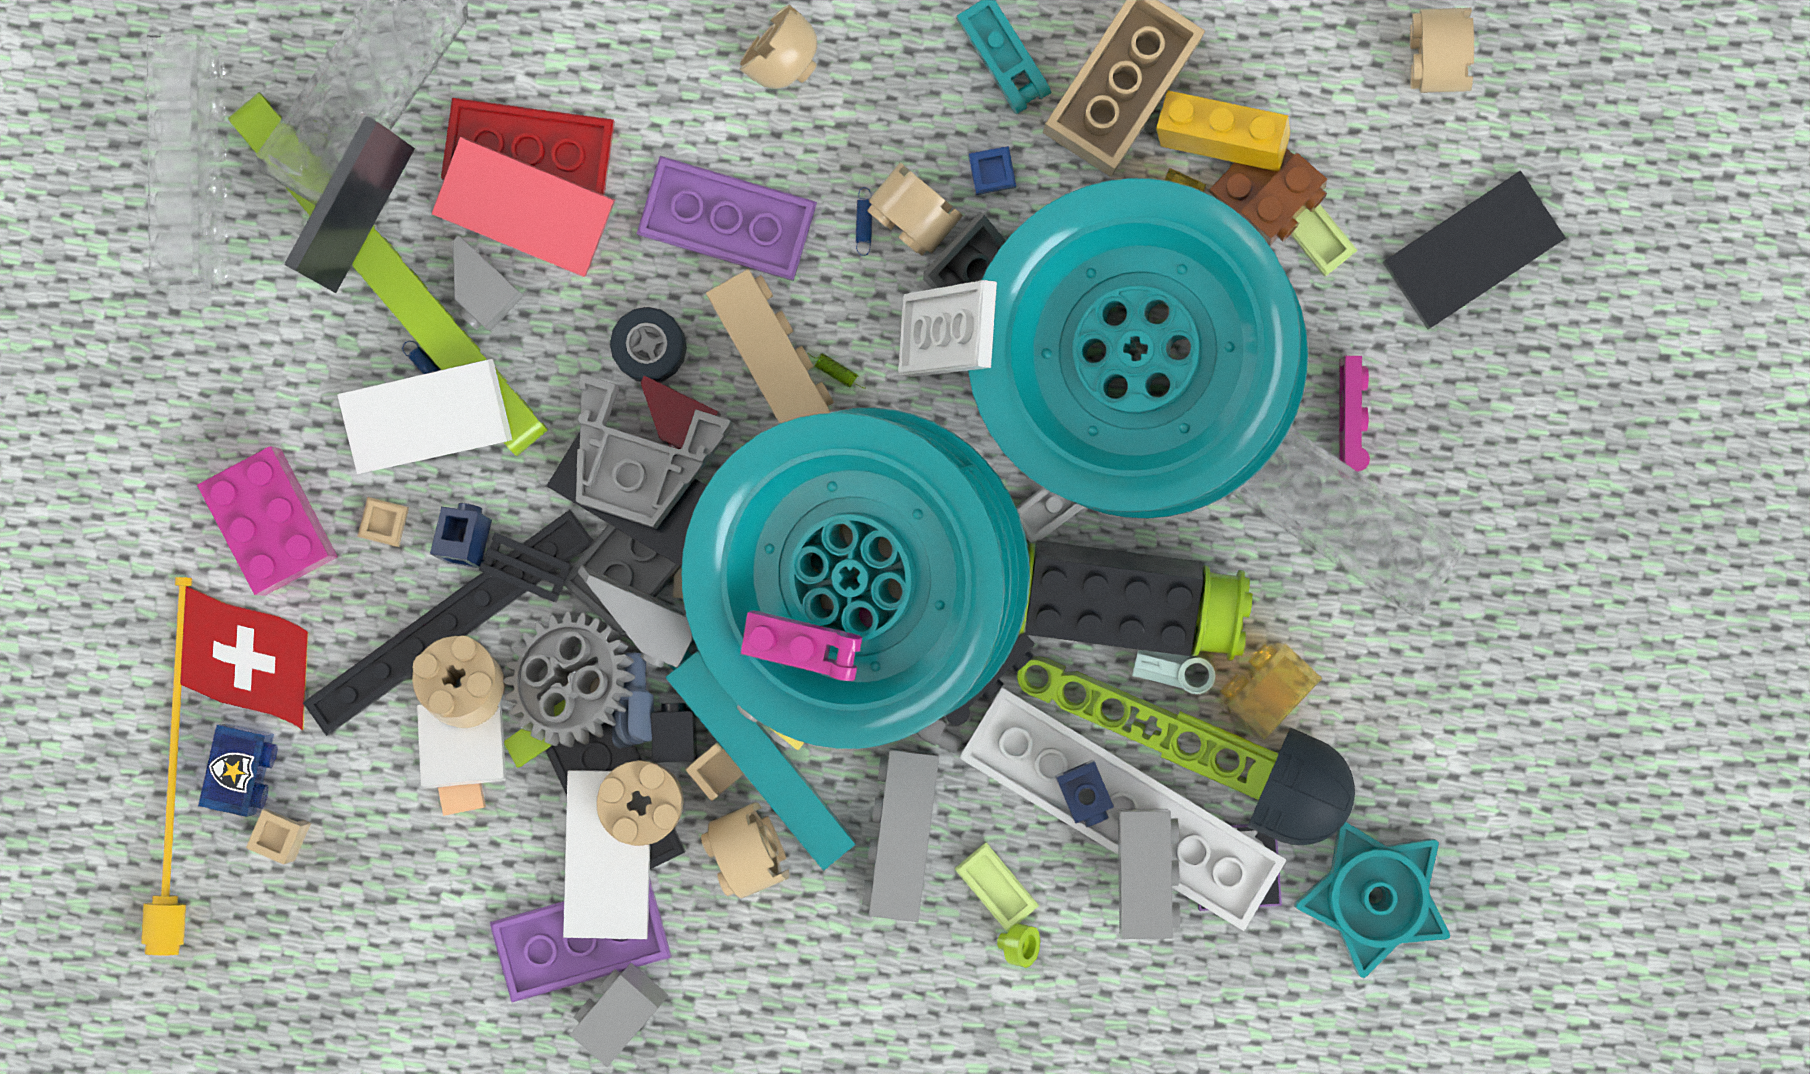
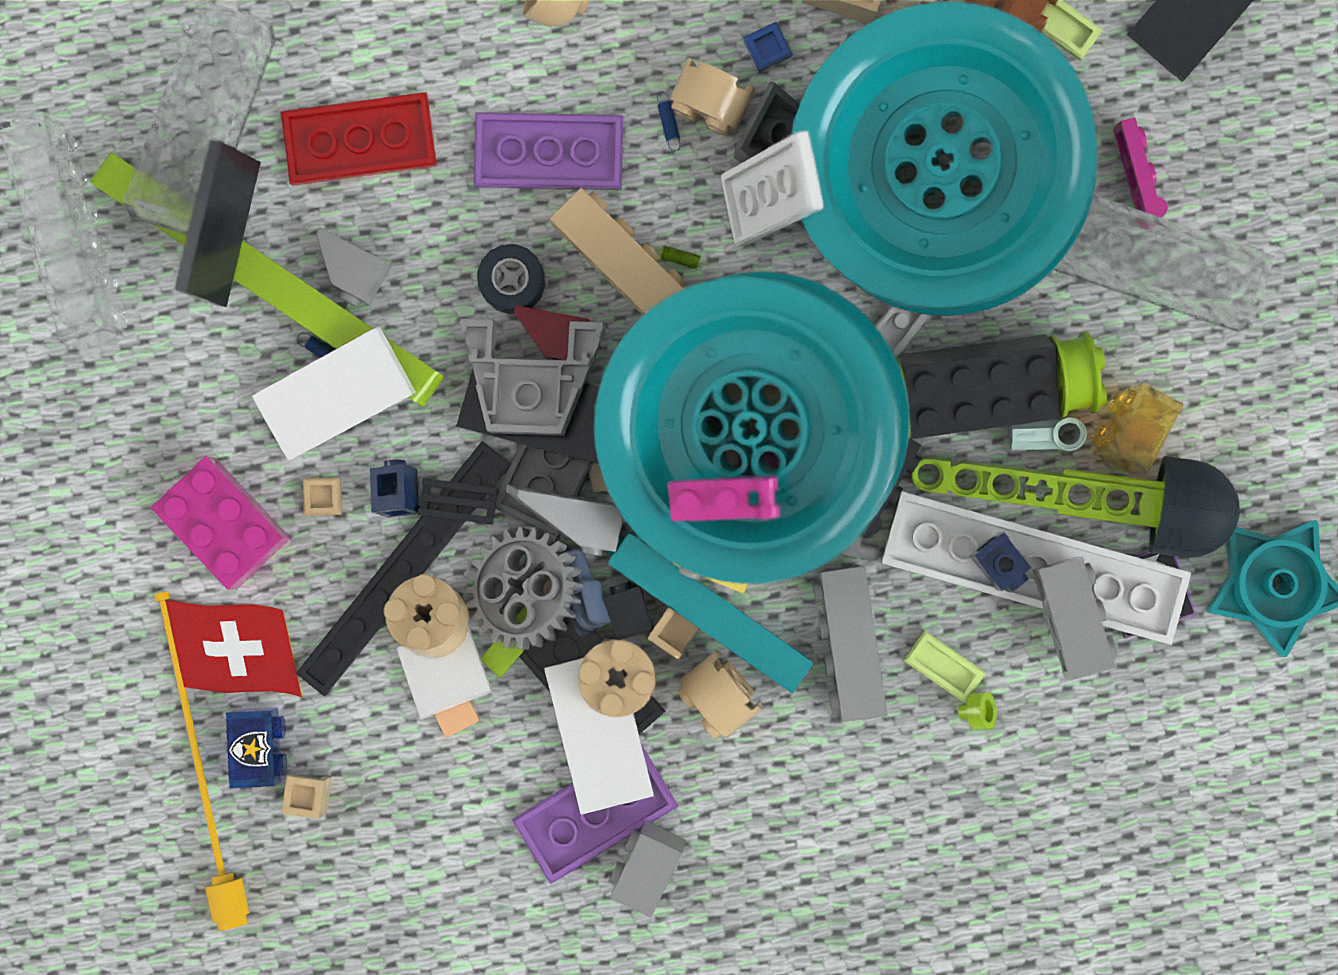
camera: 20 degrees left, 0 degrees up
coral tile [432,137,615,277] -> none

